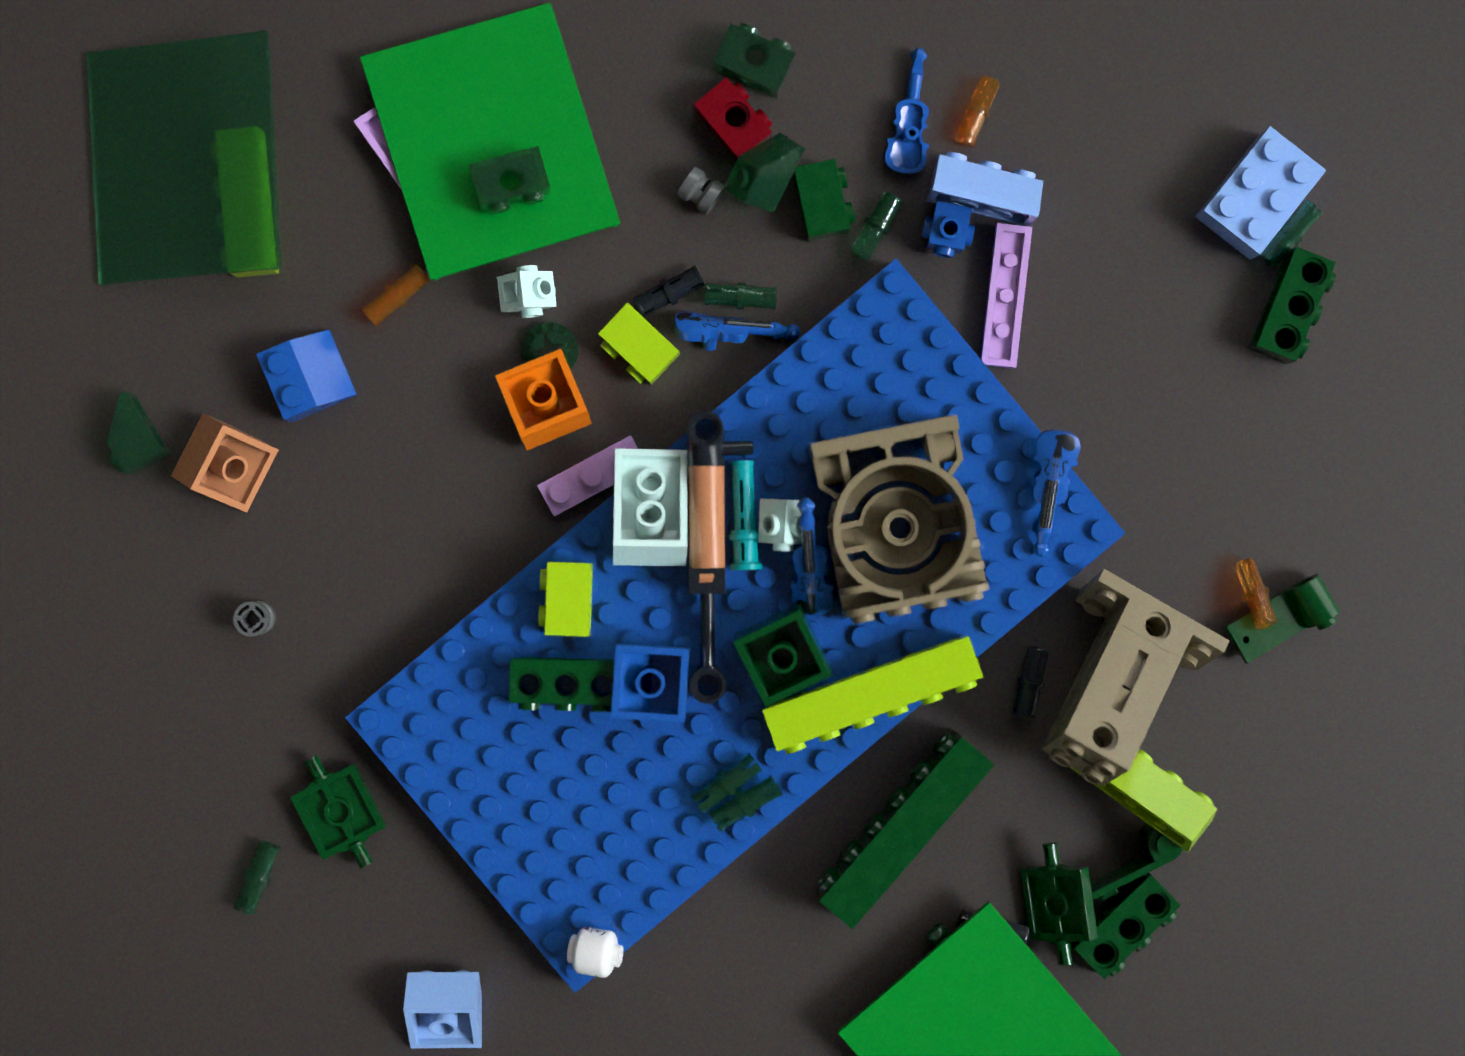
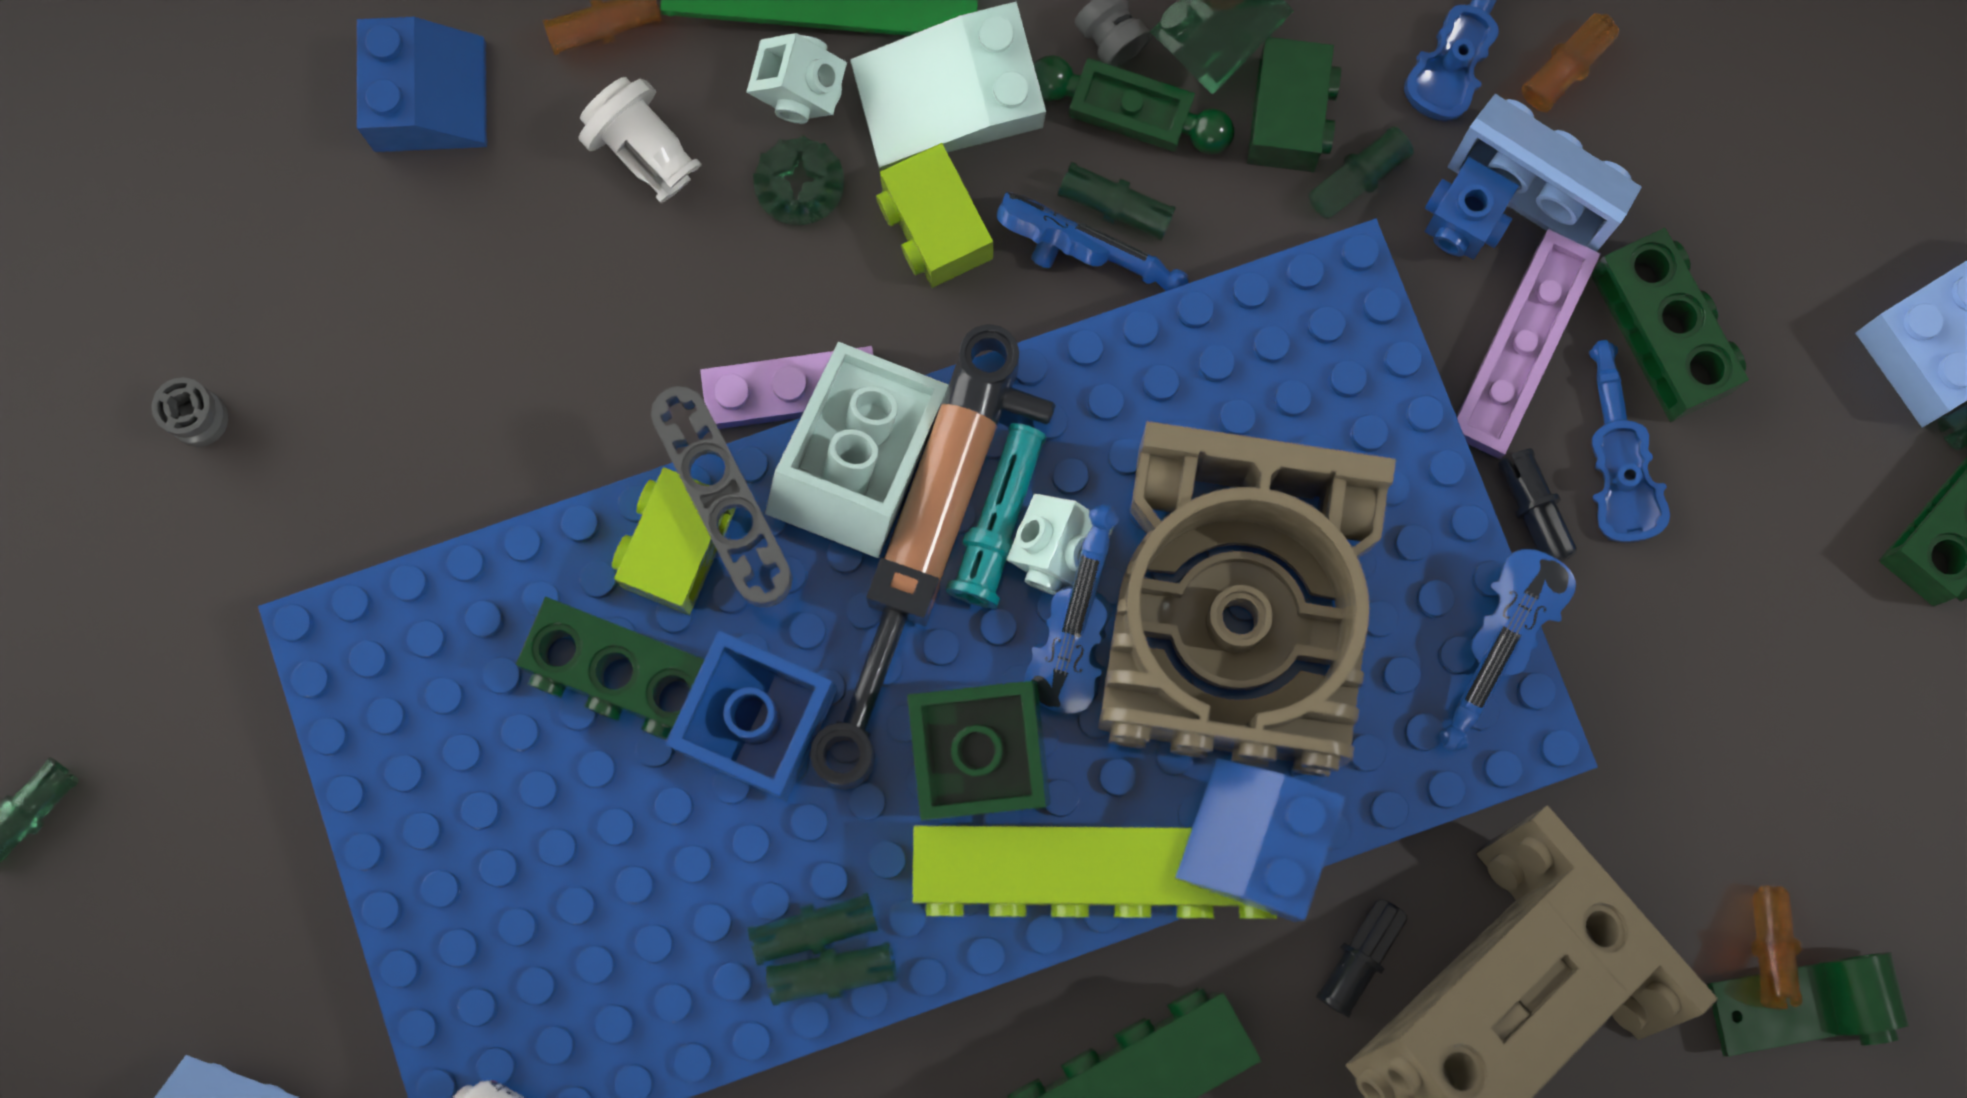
camera: 15 degrees right, 10 degrees down
clear green slope [107,391,171,475] -> none
nougat slope [171,413,279,513] -> none
dark green plate [290,755,388,869] -> none
orange slope [495,349,592,451] -> none
black pin [632,265,705,318] -> none
none -> white piece [579,77,702,203]
none -> dark grey beam [651,386,793,608]
none -> light aqua slope [850,2,1046,170]
none -> dark green plate [1033,55,1235,155]
none -> blue slope [1175,758,1346,922]
none -> black axle [1498,448,1577,562]
none -> blue piece [1589,340,1670,543]
none -> dark green brick [1591,227,1749,423]

